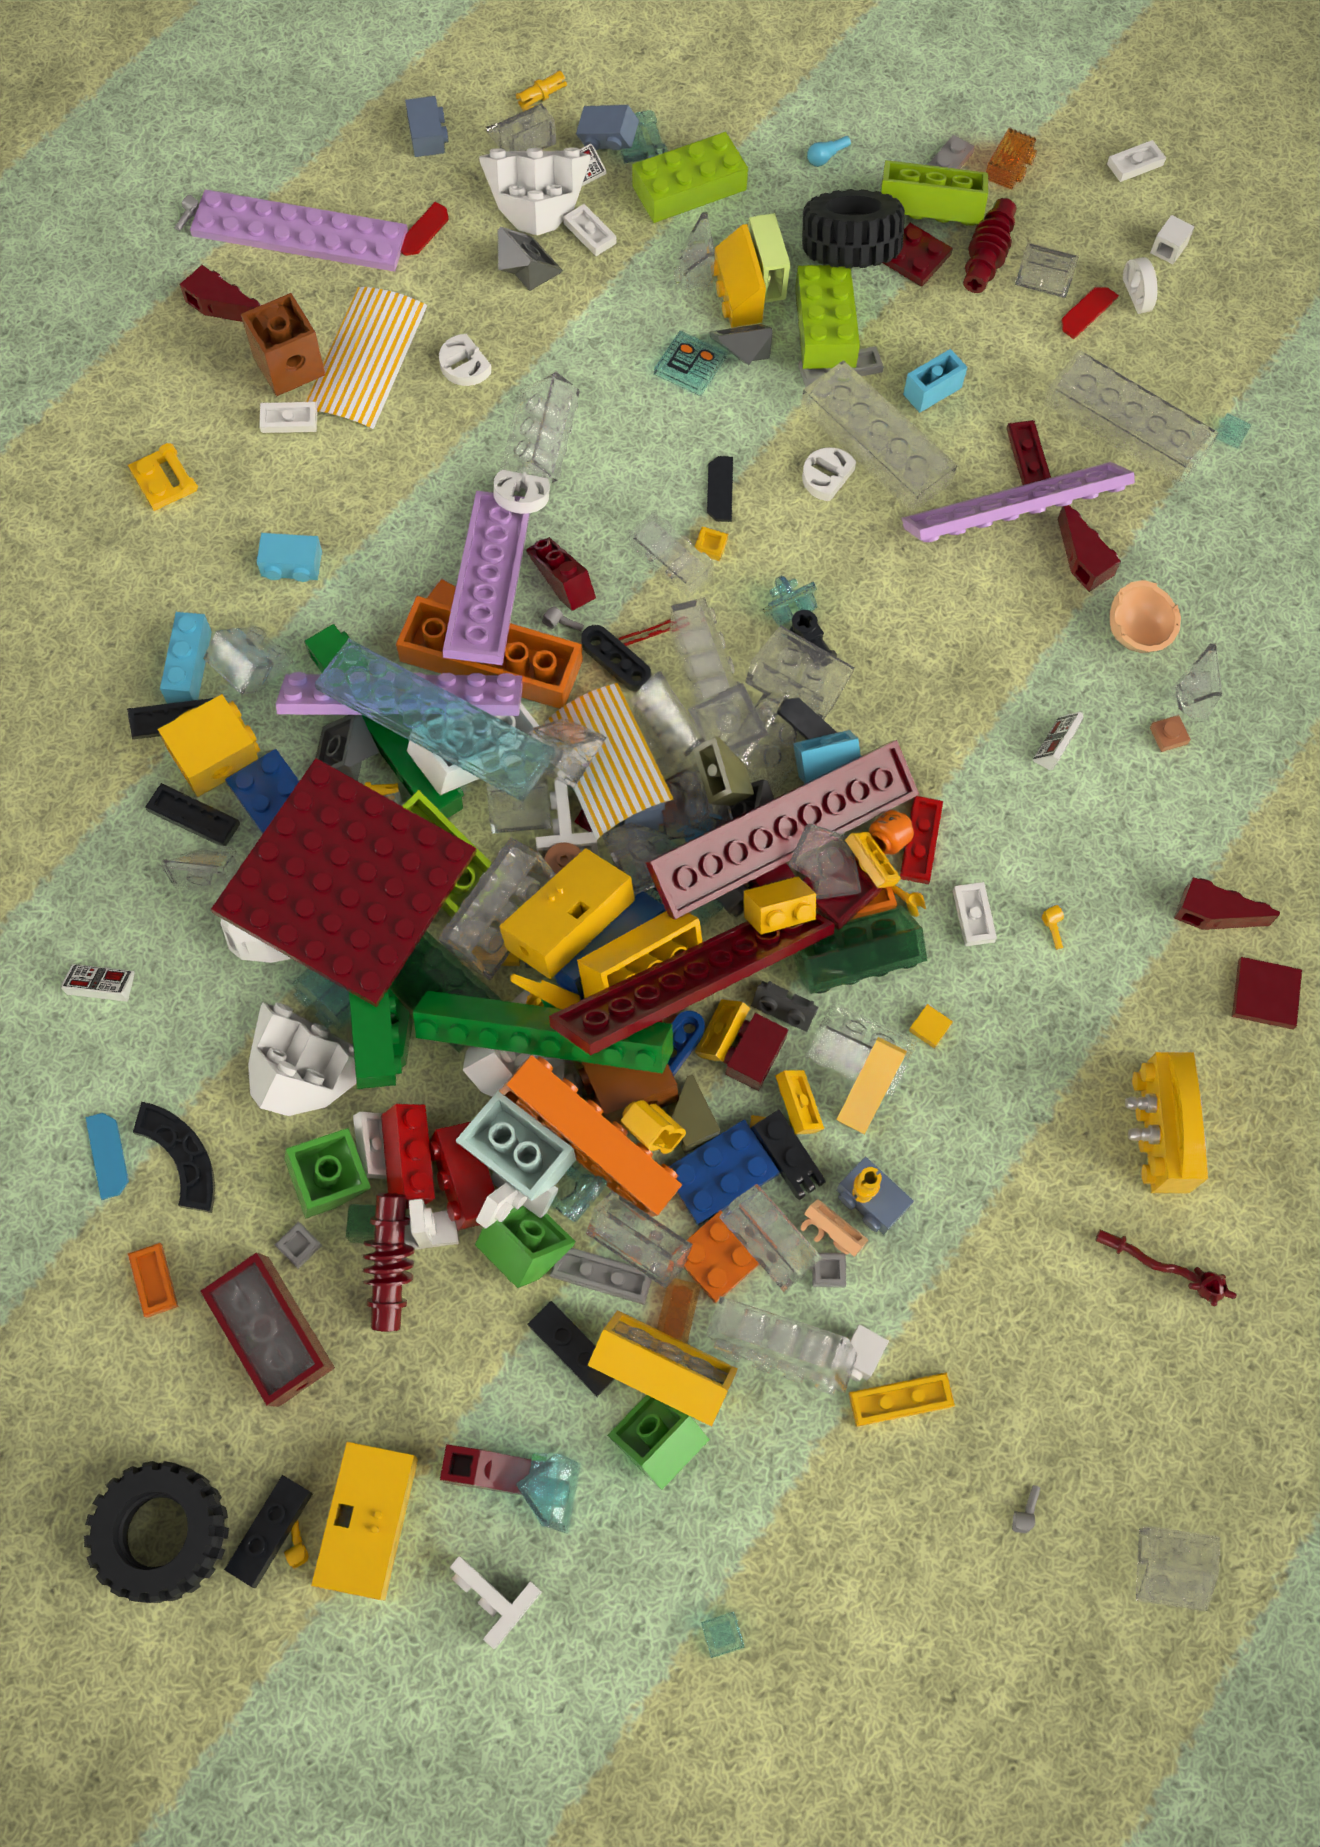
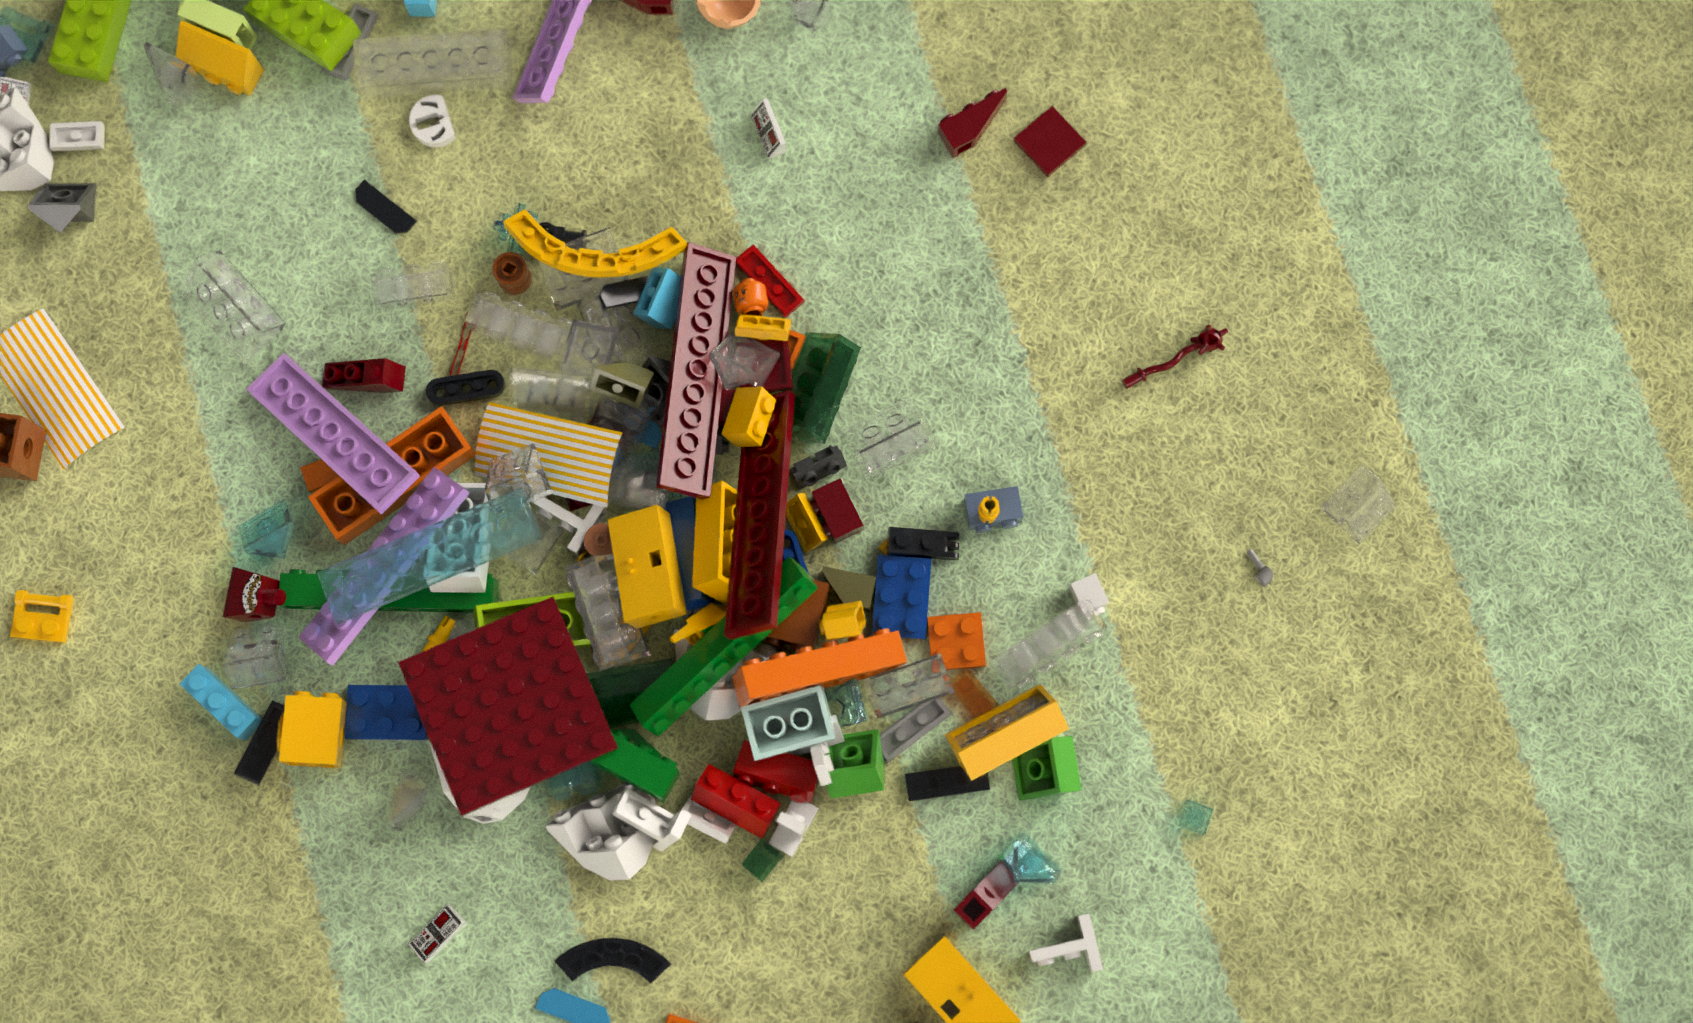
camera: 45 degrees left, 10 degrees up
black plate [145,783,240,848] -> none
brick [200,1252,335,1407] -> none
medium azure brick [257,533,322,582] -> none
white plate [260,402,317,433] -> none
light grey tile [274,1221,322,1269] -> none
bright green slope [284,1128,371,1219] -> none
dark grey slope [316,715,379,781] -> none
dark red piece [362,1193,415,1332] -> none
white piece [439,334,491,386] -> none
white piece [493,470,550,514] -> none
light grey hand [542,607,584,632] -> none
clear light blue tile [654,331,727,396] -> none
yellow tile [693,526,729,561] -> none
dark grey slope [709,324,773,365] -> none
clear brick [719,1184,822,1292] -> none
yellow plate [775,1070,824,1135] -> none
light nougat plate [800,1199,868,1257] -> none
light grey tile [812,1253,846,1288] -> none
yellow tile [836,1037,907,1135] -> none
yellow tile [848,1372,955,1427] -> none
yellow hand [892,885,926,917] -> none
yellow tile [909,1004,953,1048] -> none
white plate [953,882,997,946] -> none
yellow hand [1041,905,1064,950] -> none
yellow piece [1125,1052,1208,1193] -> none
nougat plate [1150,715,1191,752] -> none
none -> dark red torso [223,567,286,622]
none -> clear light blue slope [238,499,294,561]
none -> dark orange wheel [492,252,532,295]
none -> yellow plate [503,209,687,278]
none -> white bracket [612,788,691,852]

